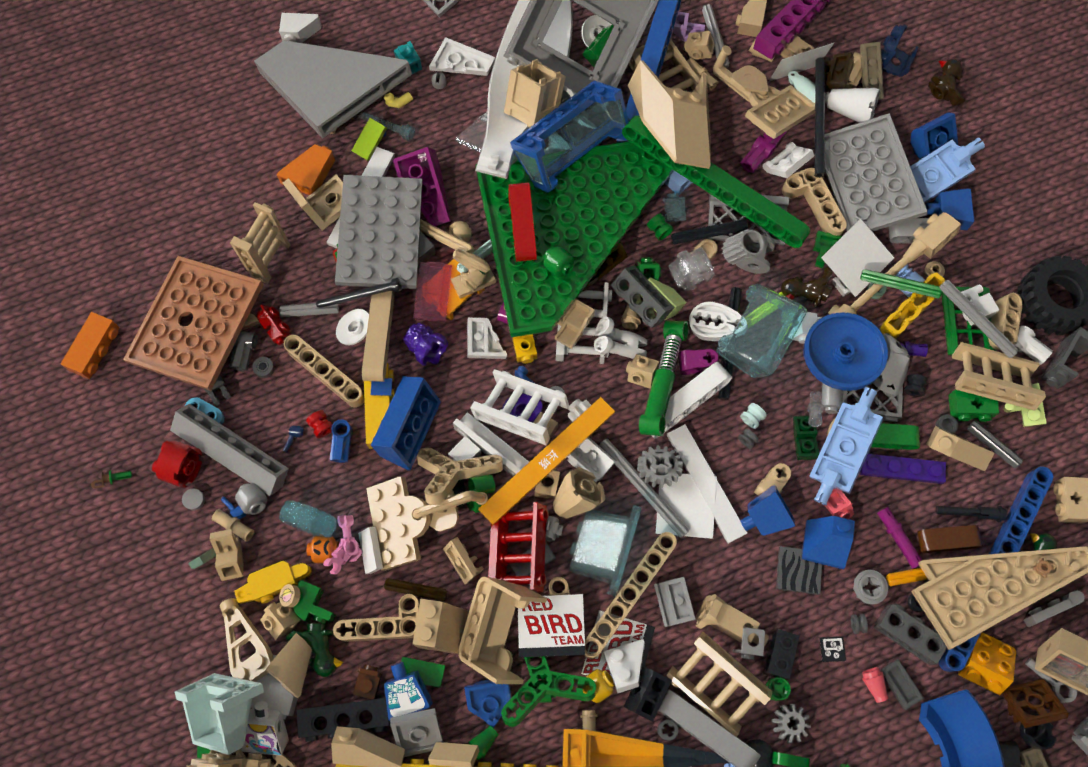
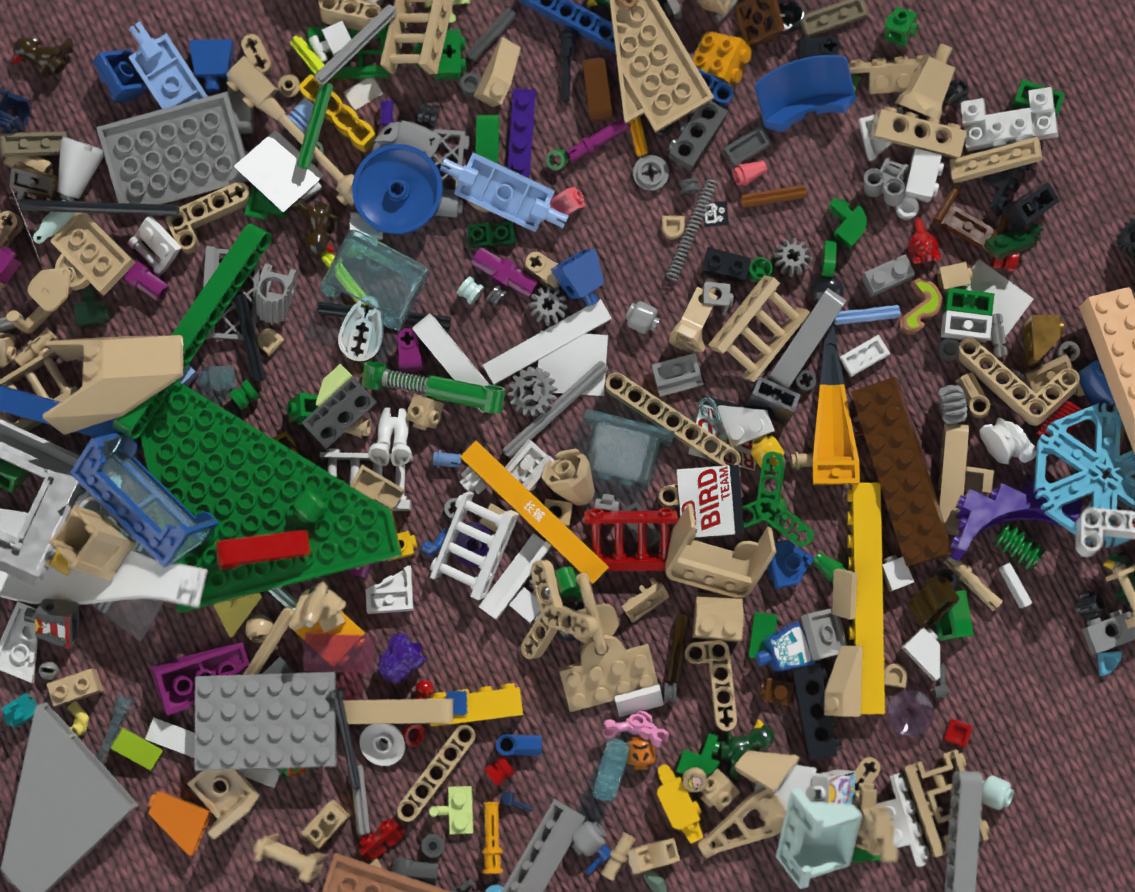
camera: 90 degrees left, 10 degrees up
blue slope [371,376,441,470] -> none
clear brick [668,247,715,292] -> none
tile [776,546,822,595] -> none
blue slope [802,516,855,570] -> none
clear axle [807,391,824,427] -> none
none -> dark grey torso [24,598,80,649]
none -> tan brick [47,669,104,707]
none -> clear green brick [74,287,110,330]
none -> light yellow wing [214,593,262,638]
none -> tan beam [241,34,272,76]
none -> neon yellow axle [290,36,324,74]
none -> tan hips [301,800,351,849]
none -> white sticker [344,78,383,110]
none -> red piece [401,680,434,747]
none -> yellowish green plate [429,786,473,834]
none -> medium blue pin [433,450,461,469]
none -> magenta piece [471,248,539,298]
none -> light orange pin [482,802,503,874]
none -> light grey gear [529,287,568,326]
none -> green bush [546,149,568,170]
none -> light grey head [625,301,660,334]
none -> tan tile [662,216,685,240]
none -> dark grey bush [664,683,677,704]
none -> light grey piece [666,179,719,282]
none -> clear light blue piece [699,397,729,442]
none -> dark orange axle [740,185,807,208]

